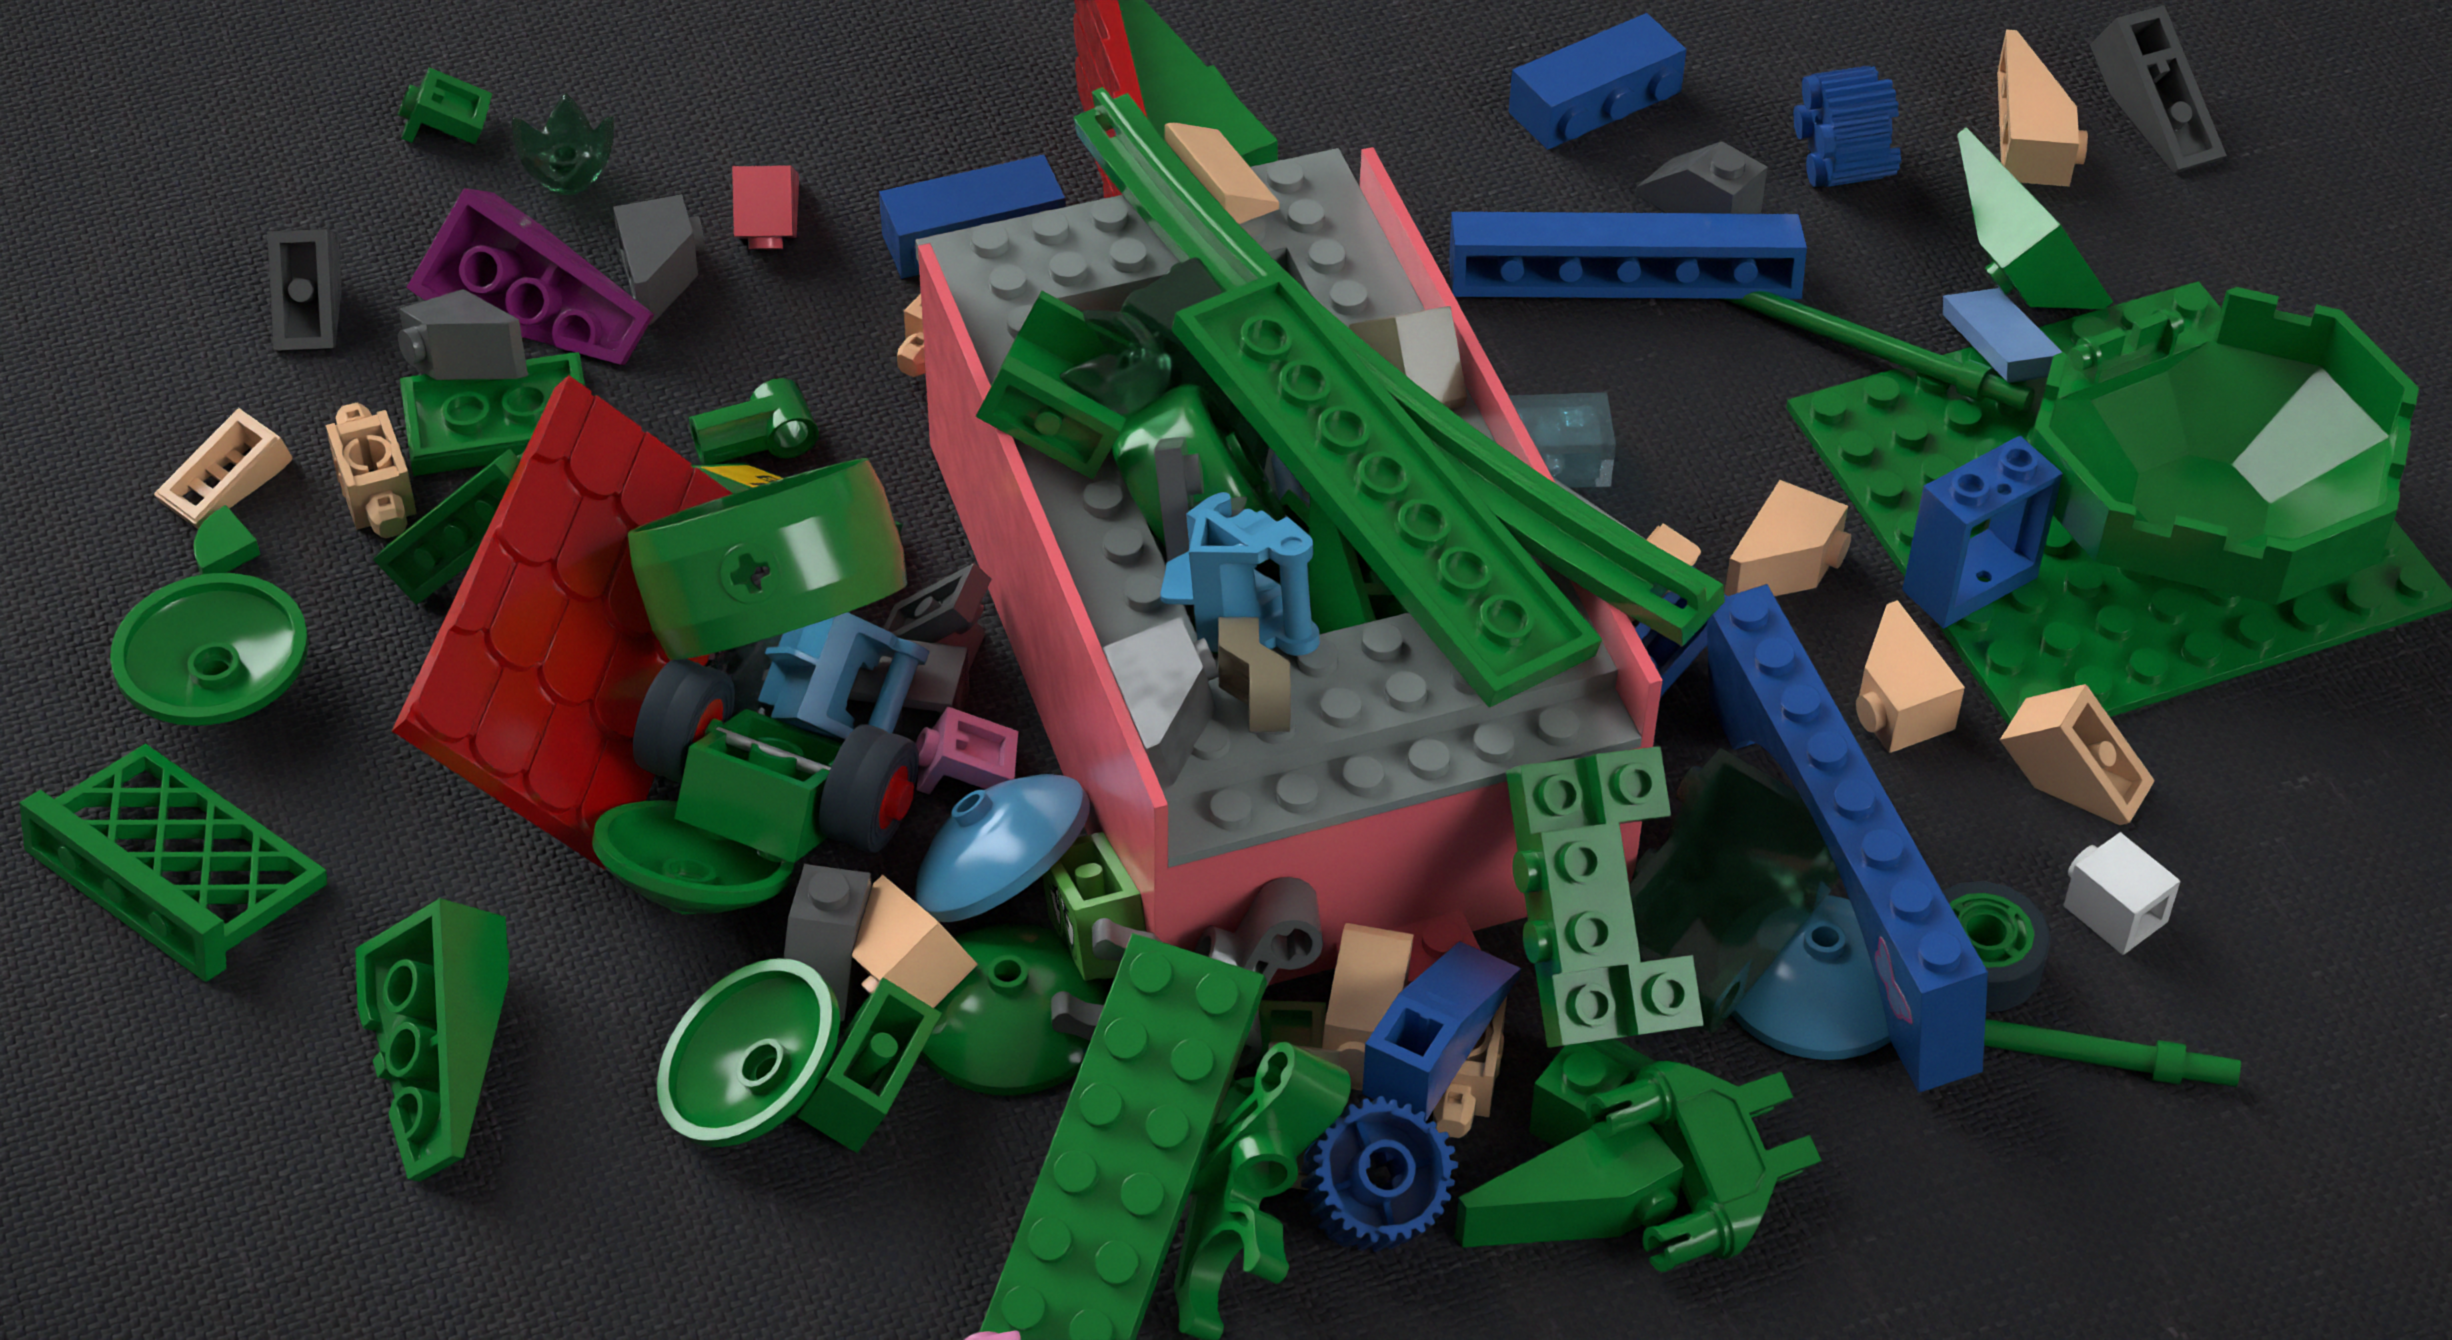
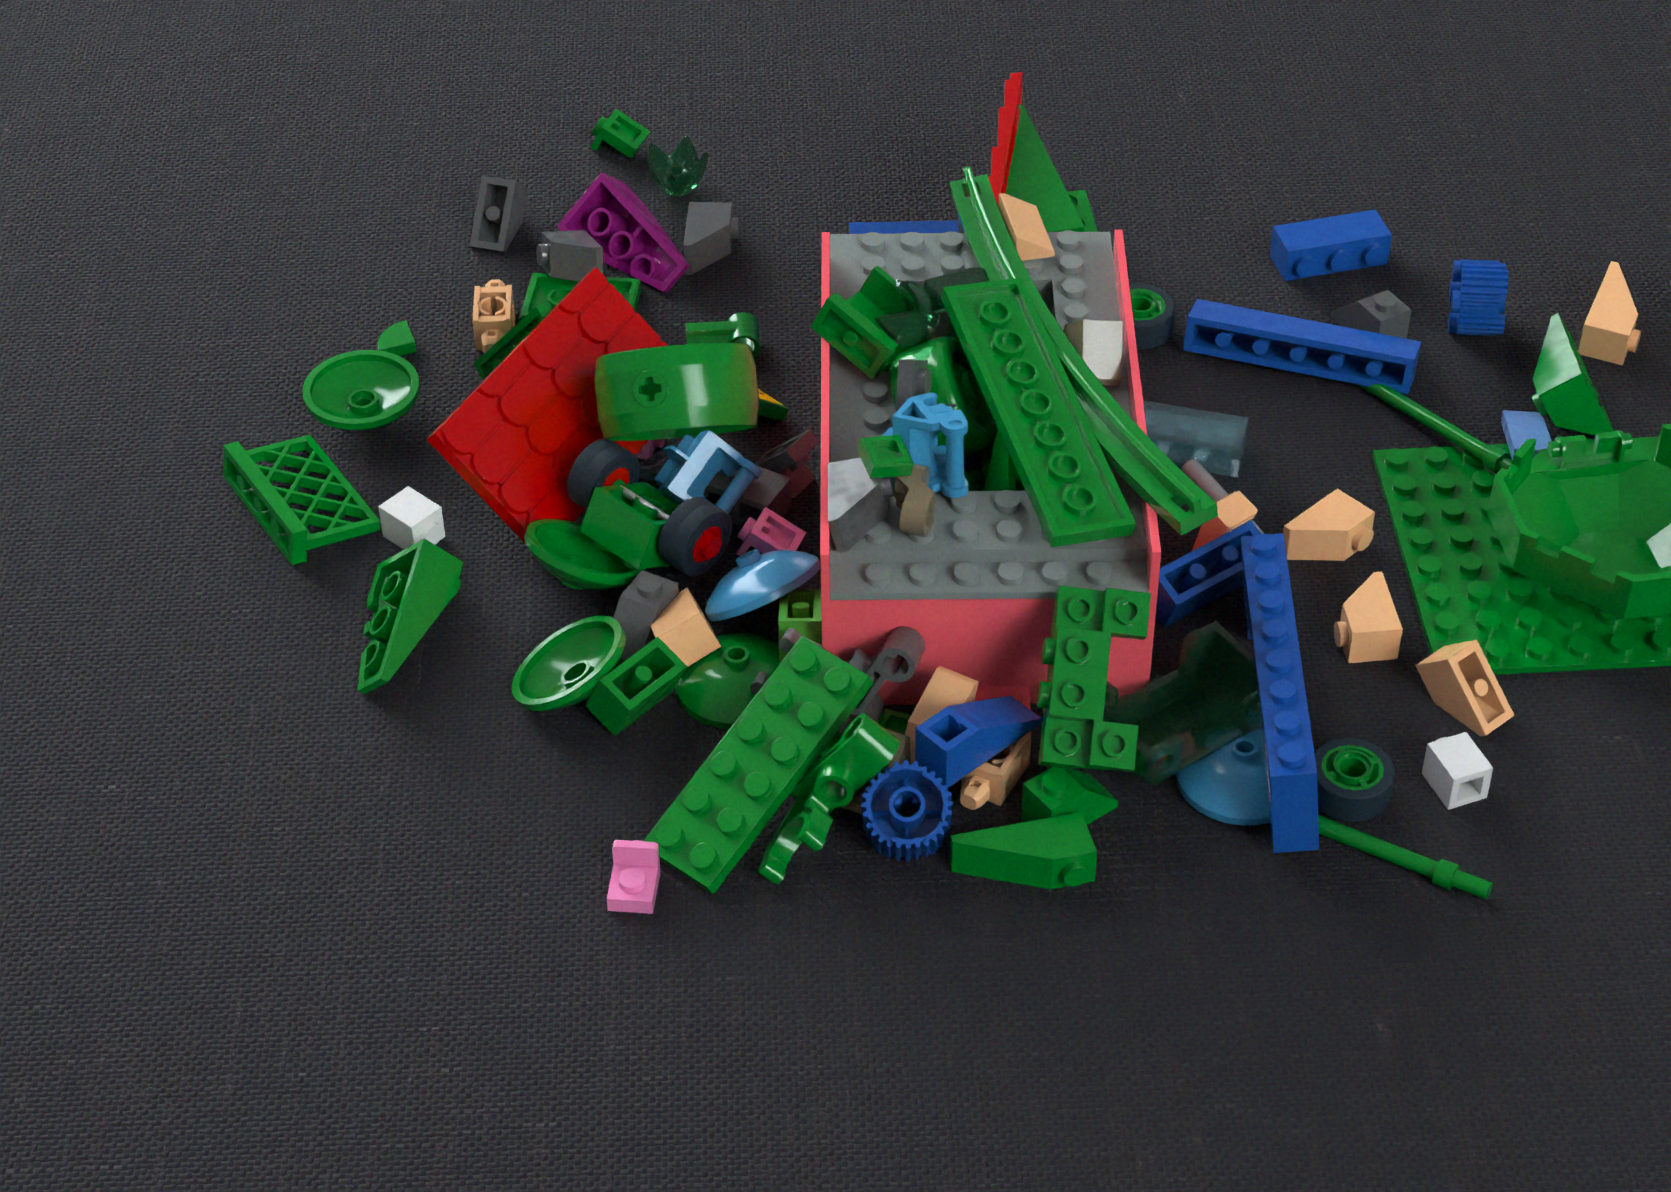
camera: 20 degrees right, 5 degrees down
light nougat slope [154,408,293,529] -> none
coral slope [732,165,799,250] -> none
green connector [1585,1061,1822,1272] -> none
blue window [1902,436,2063,629] -> none
none -> white brick [378,486,445,549]
none -> green tile [857,435,914,479]

